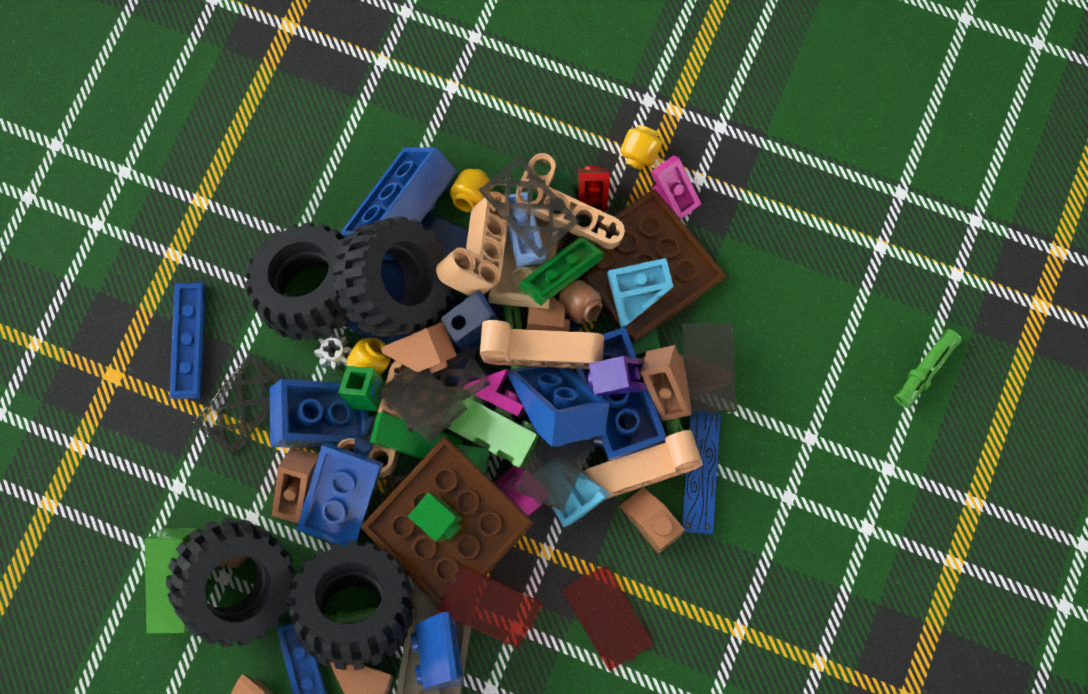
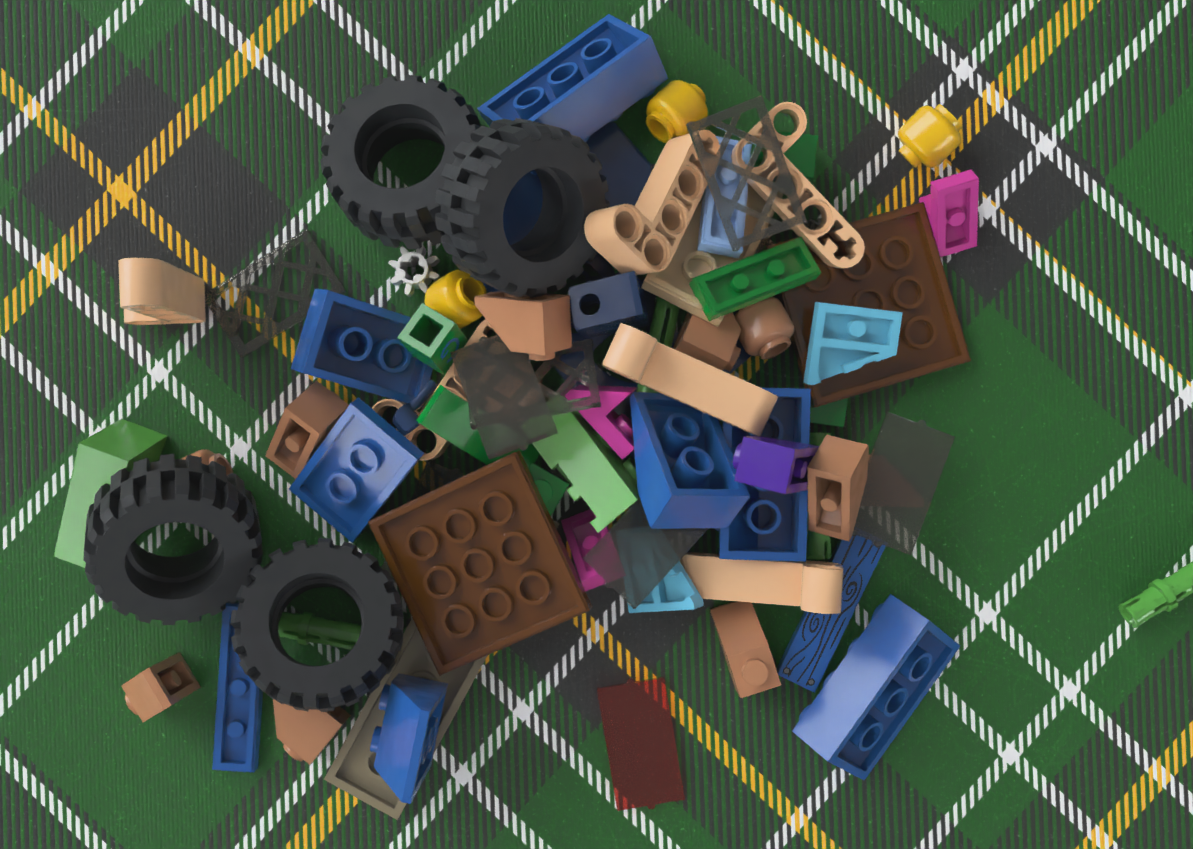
camera: 20 degrees right, 15 degrees up
blue tile [169,282,206,400] -> none
green brick [408,492,463,542] -> none
clear red piece [437,564,543,648] -> none
red slope [578,165,610,212] -> none
none -> light nougat beam [118,258,206,325]
none -> blue slope [792,594,960,780]

